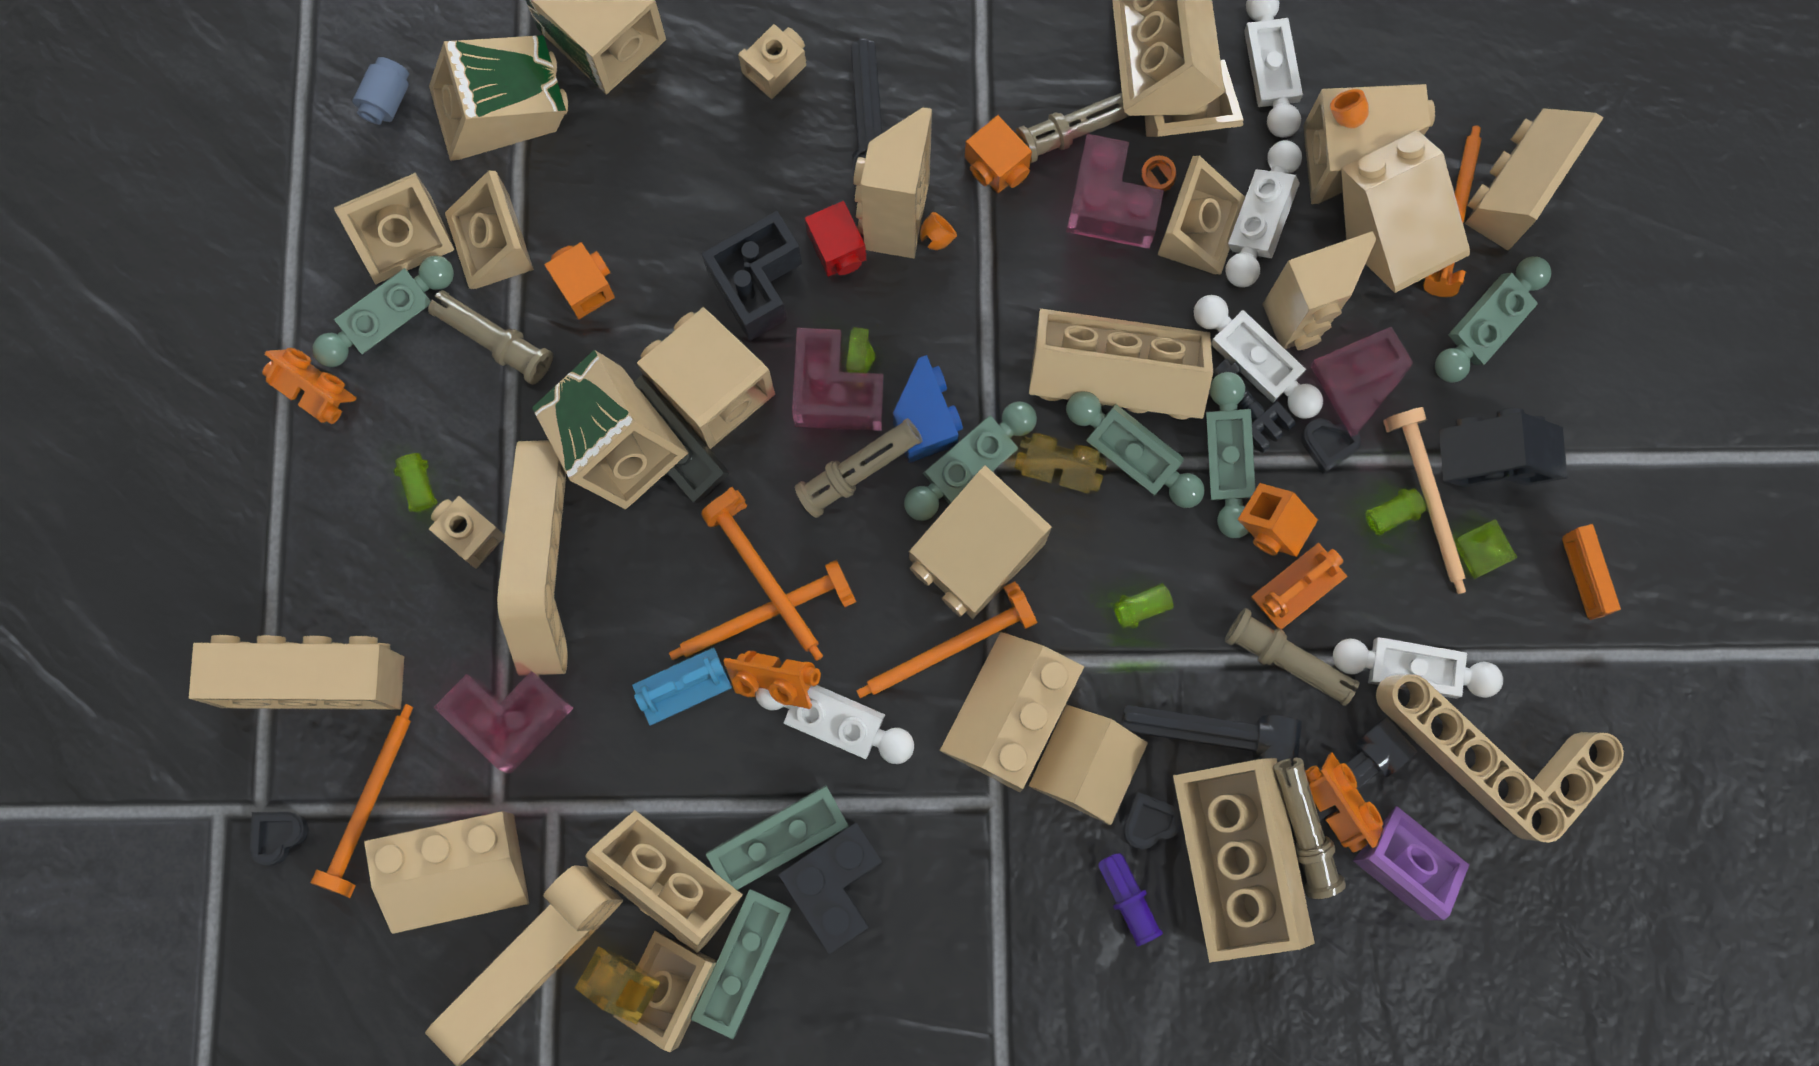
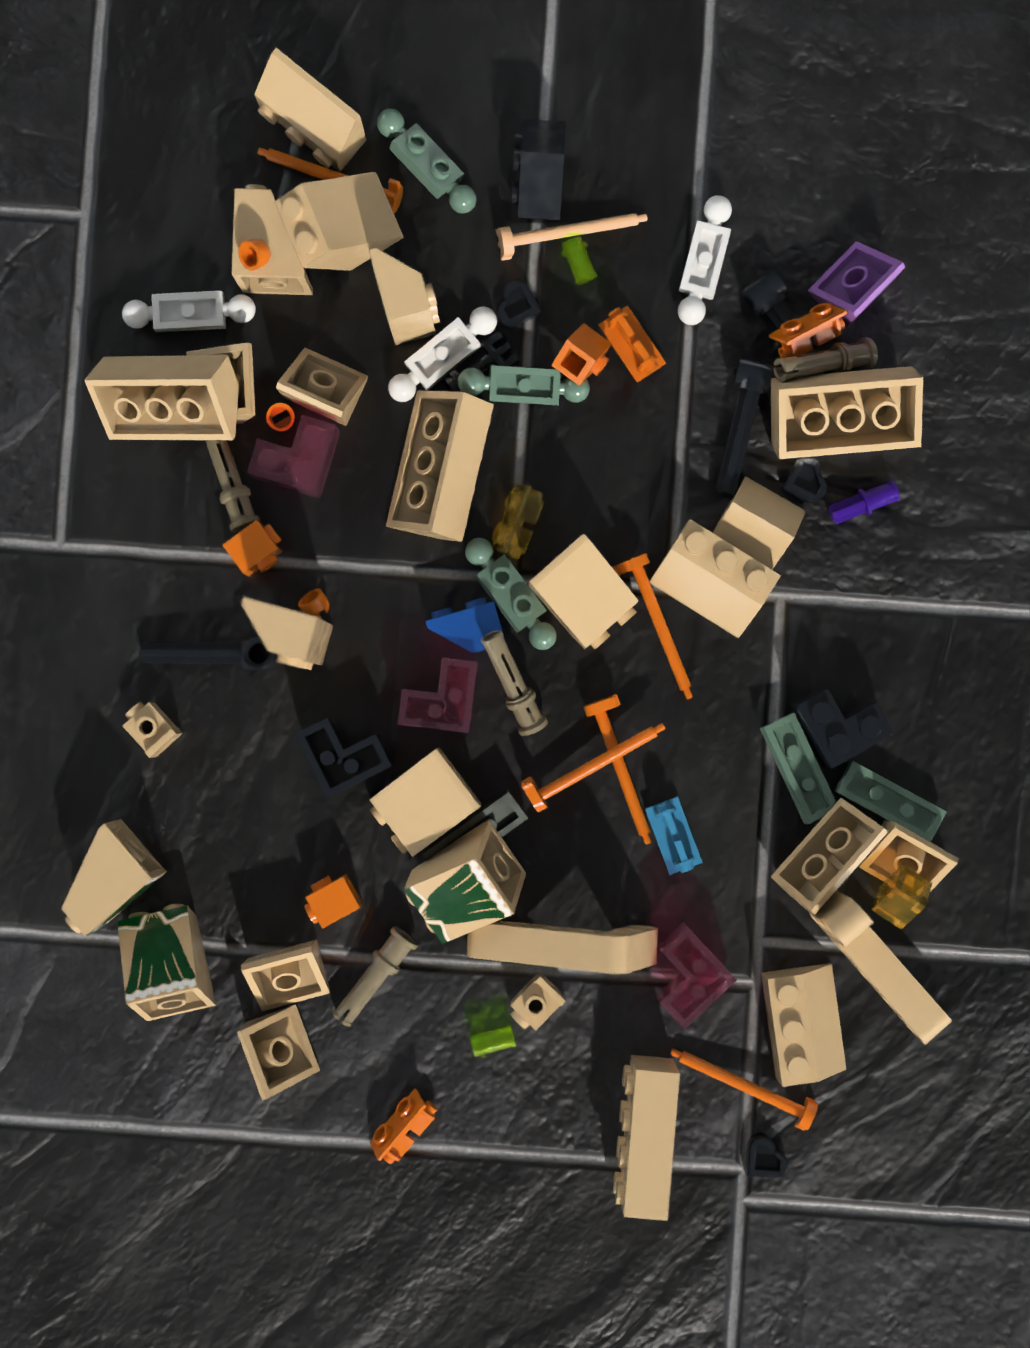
camera: 90 degrees left, 10 degrees up
sand green plate [313,256,454,367] -> none
sand blue brick [352,57,409,125] -> none
orange hinge [723,650,821,709] -> none
white plate [755,685,914,764] -> none
red brick [805,201,866,277] -> none
clear neon green tile [846,327,875,383] -> none
sand green plate [1066,391,1204,508] -> none
clear neon green pin [1113,583,1174,629] -> none
white plate [1225,140,1302,287] -> none
dark tan pin [1225,608,1359,706] -> none
clear pink wing [1311,327,1412,437] -> none
tan beam [1376,674,1624,843] -> none
clear neon green tile [1454,519,1517,579] -> none
orange tile [1562,524,1621,620] -> none

